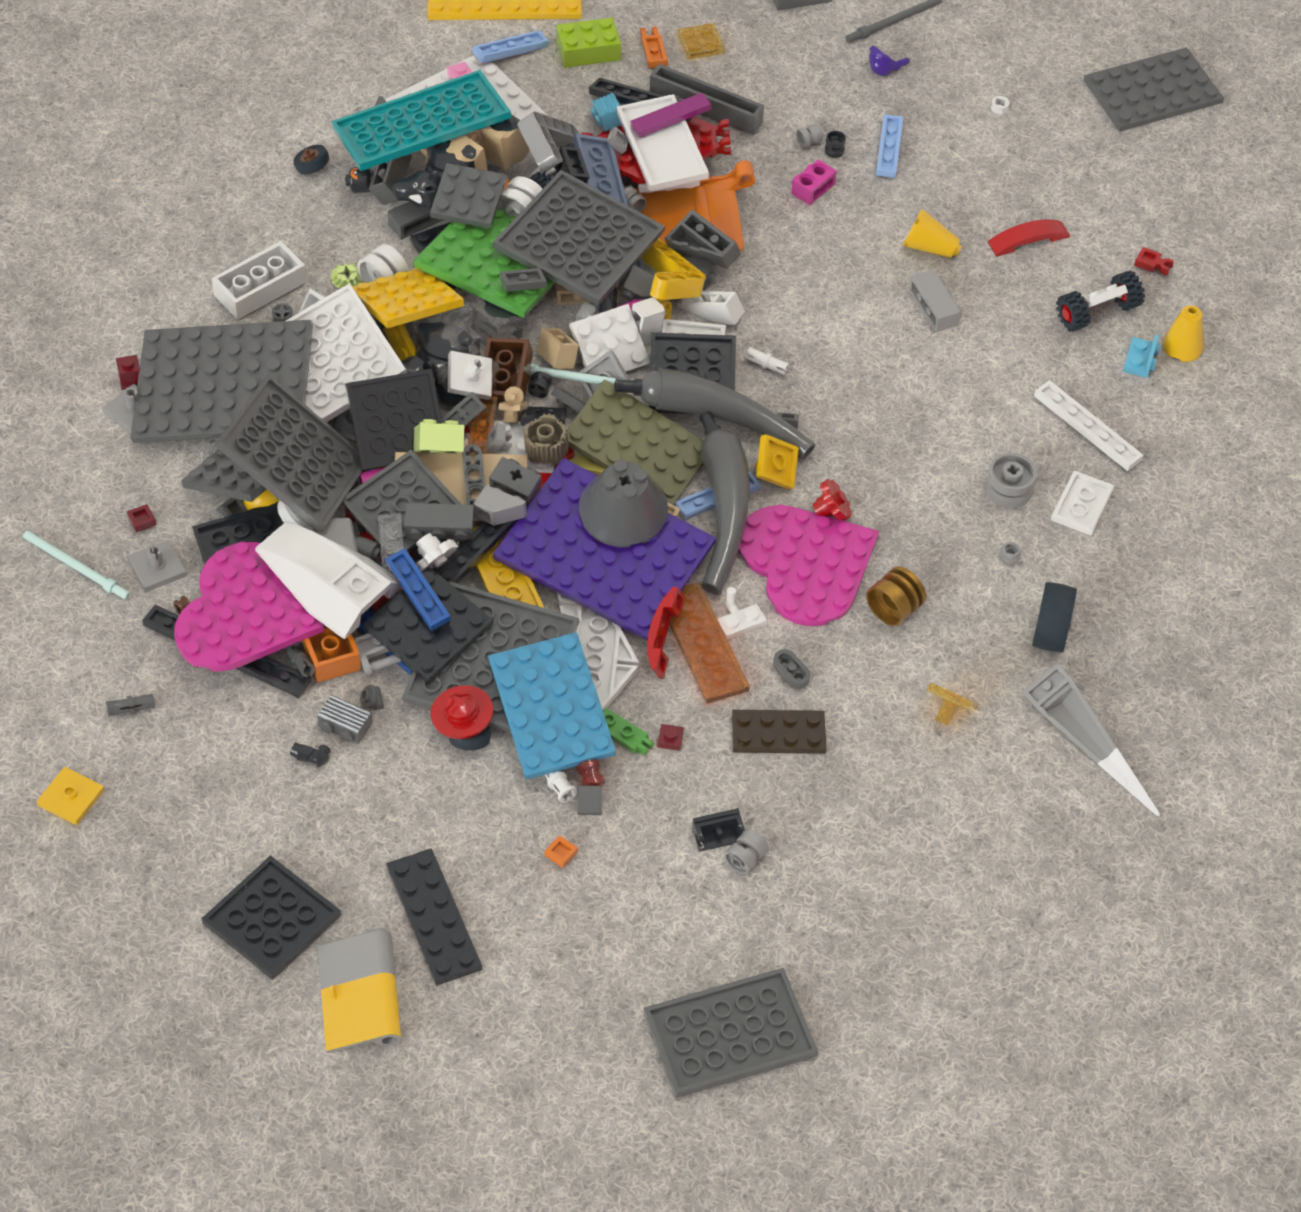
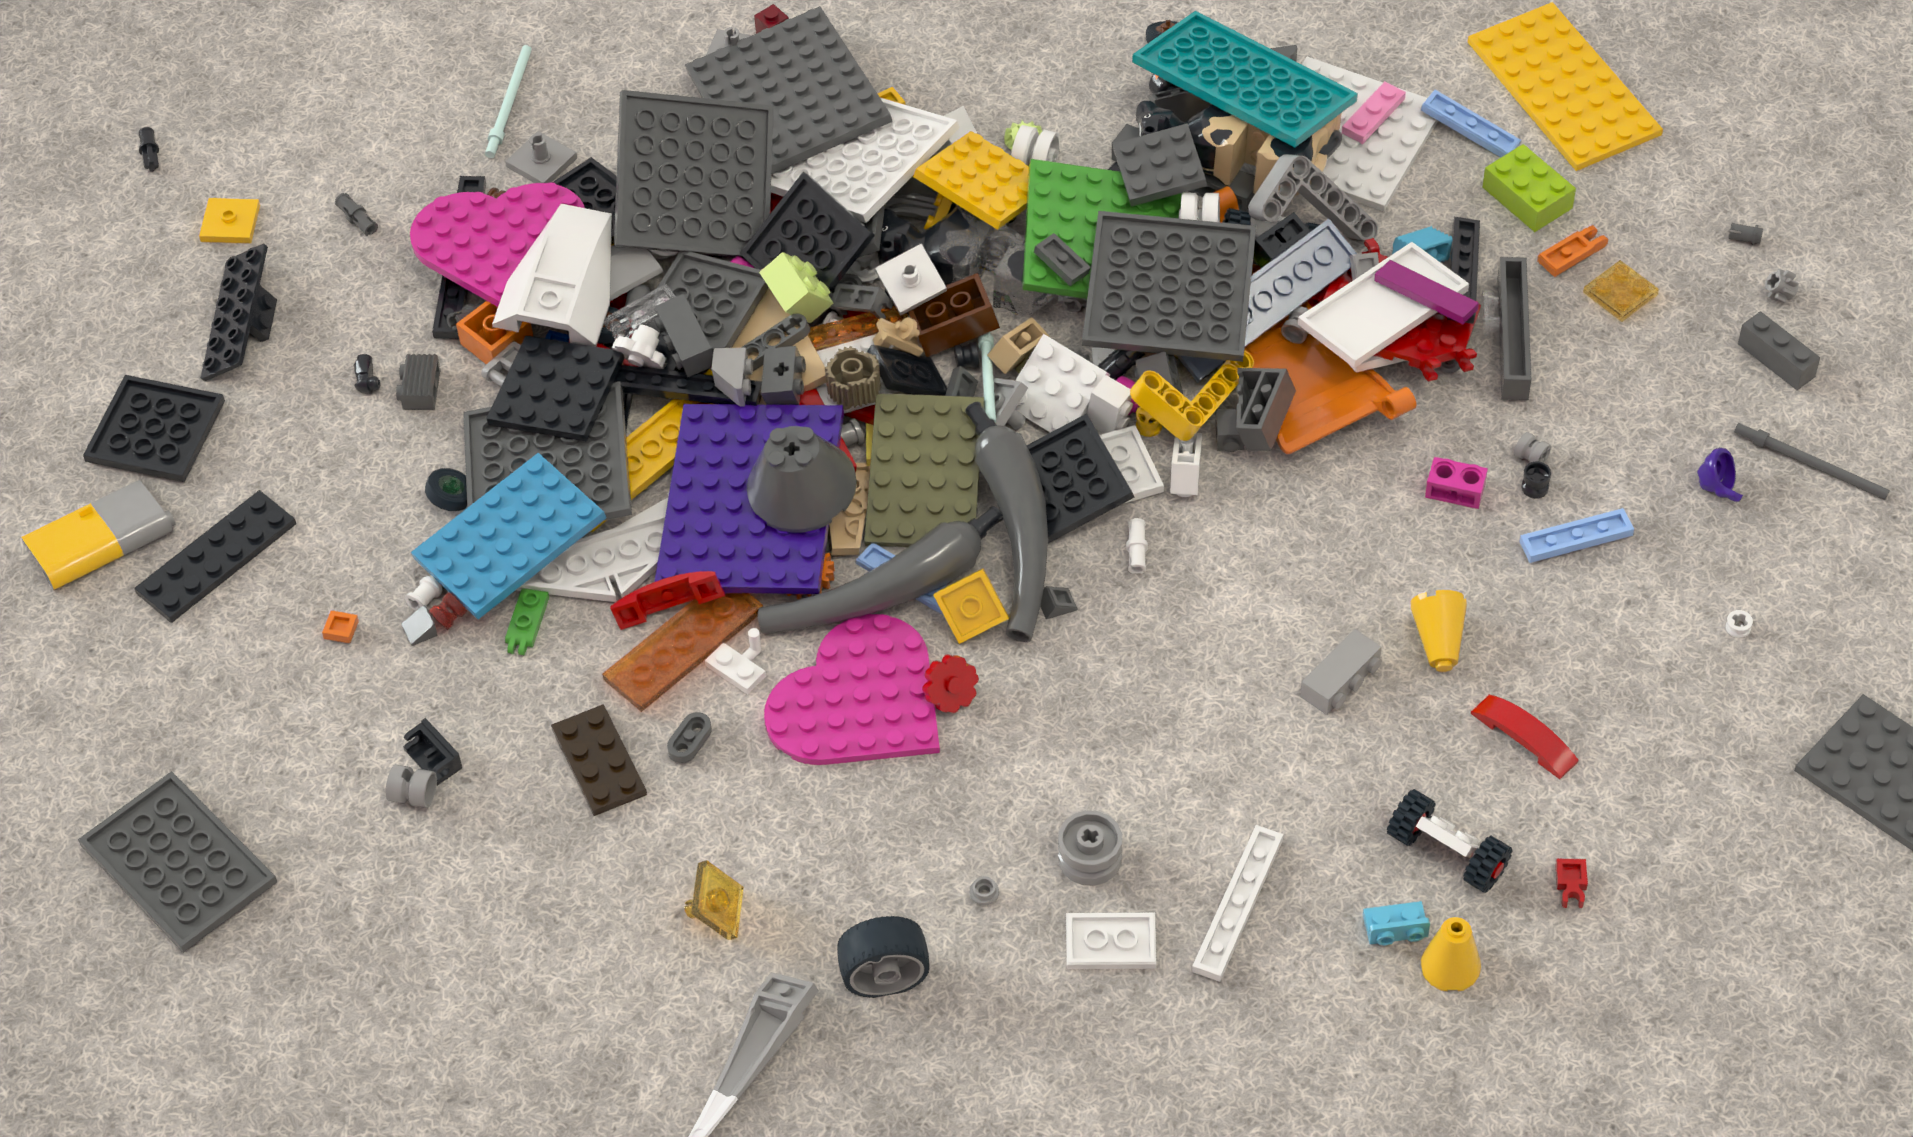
camera: 70 degrees right, 0 degrees up
dark red plate [127,504,157,532] -> none
white brick [212,241,307,320] -> none
dark grey wheel [272,303,293,322] -> none
dark grey plate [360,685,384,710] -> none
blue plate [385,548,451,631] -> none
red hat [431,685,494,739] -> none
light grey tile [488,423,512,454] -> none
dark red plate [657,724,684,751] -> none
pearl gold wheel [866,566,927,627] -> none
none -> black bracket [200,243,277,381]

